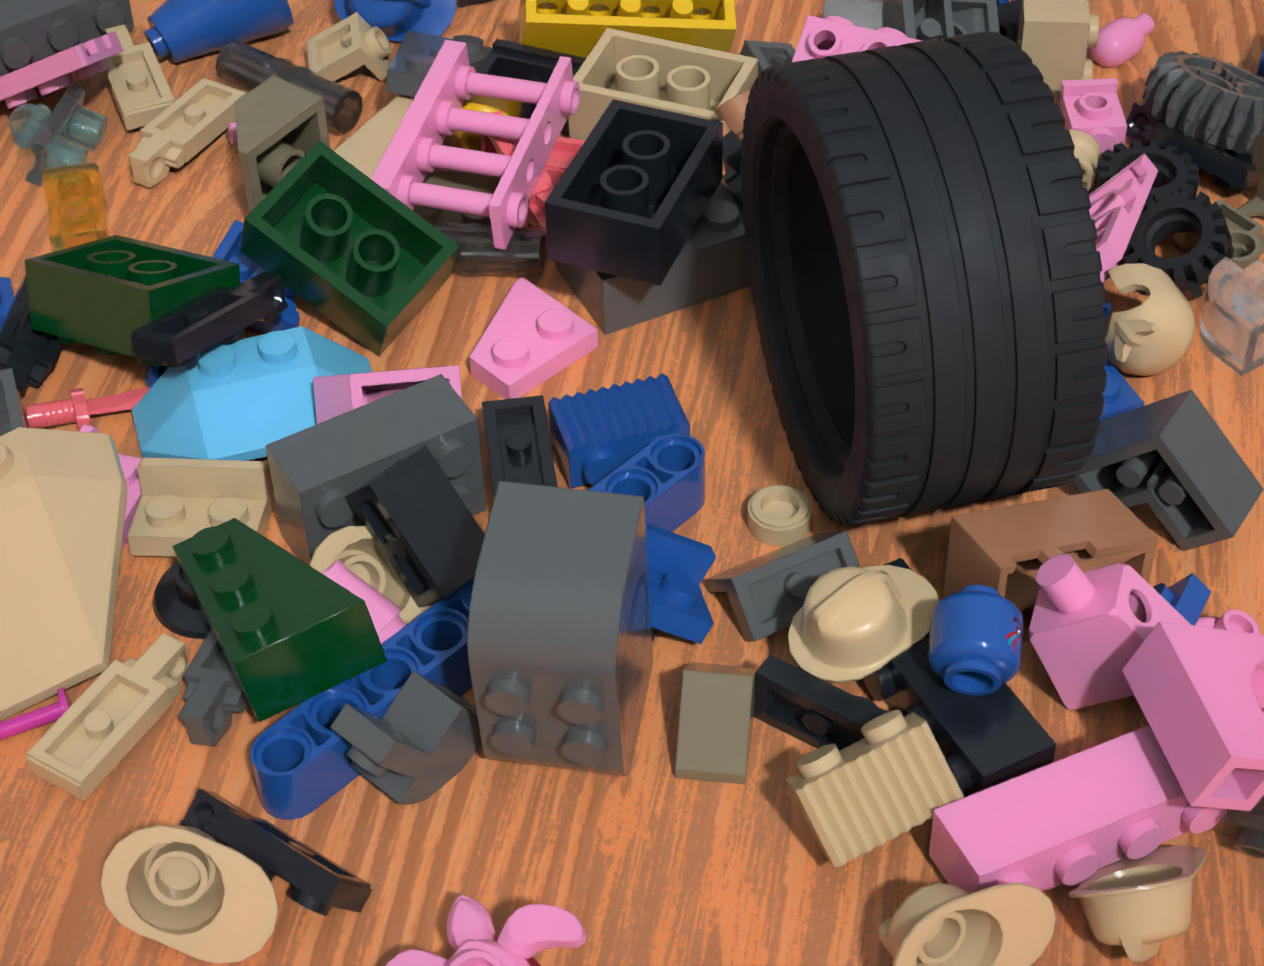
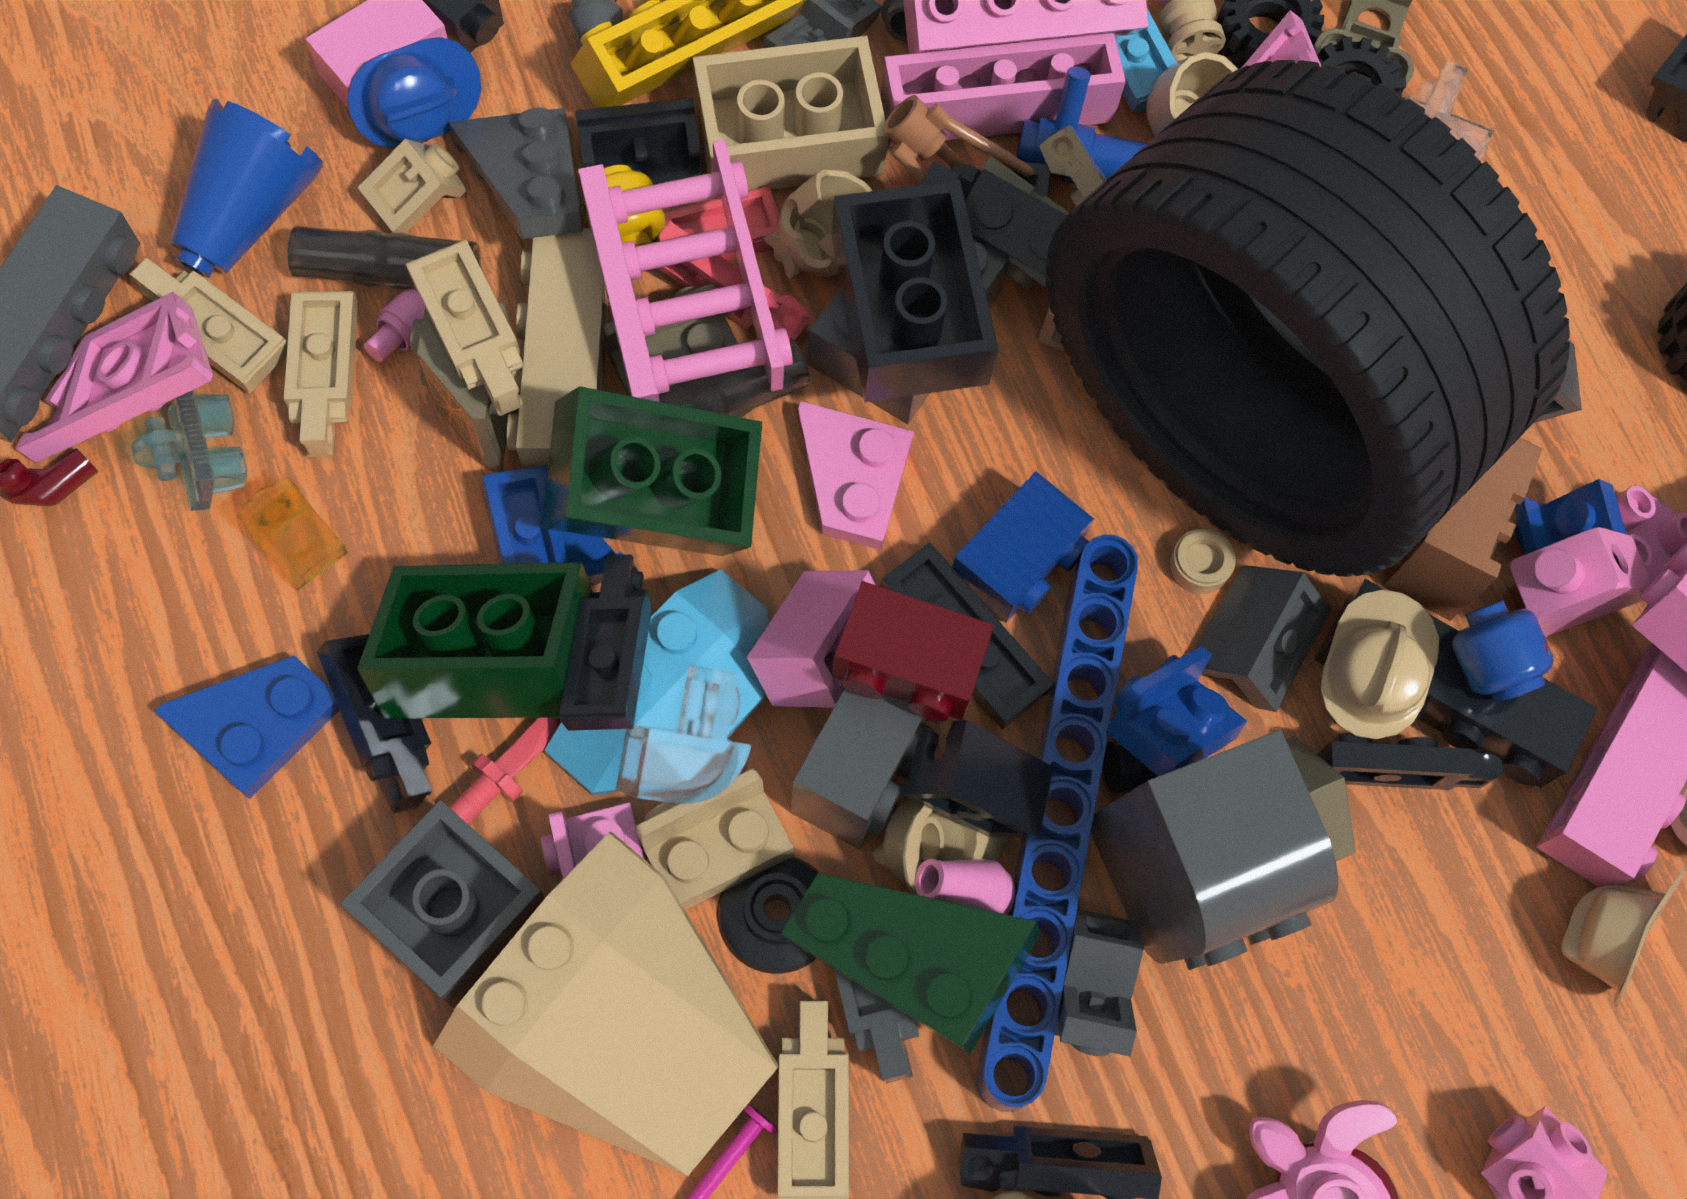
camera: 40 degrees left, 25 degrees up
tan brick [786,710,965,868] -> none
none -> tan hinge [405,240,524,416]
none -> clear brick [616,665,751,804]
none -> dark red brick [832,581,994,721]

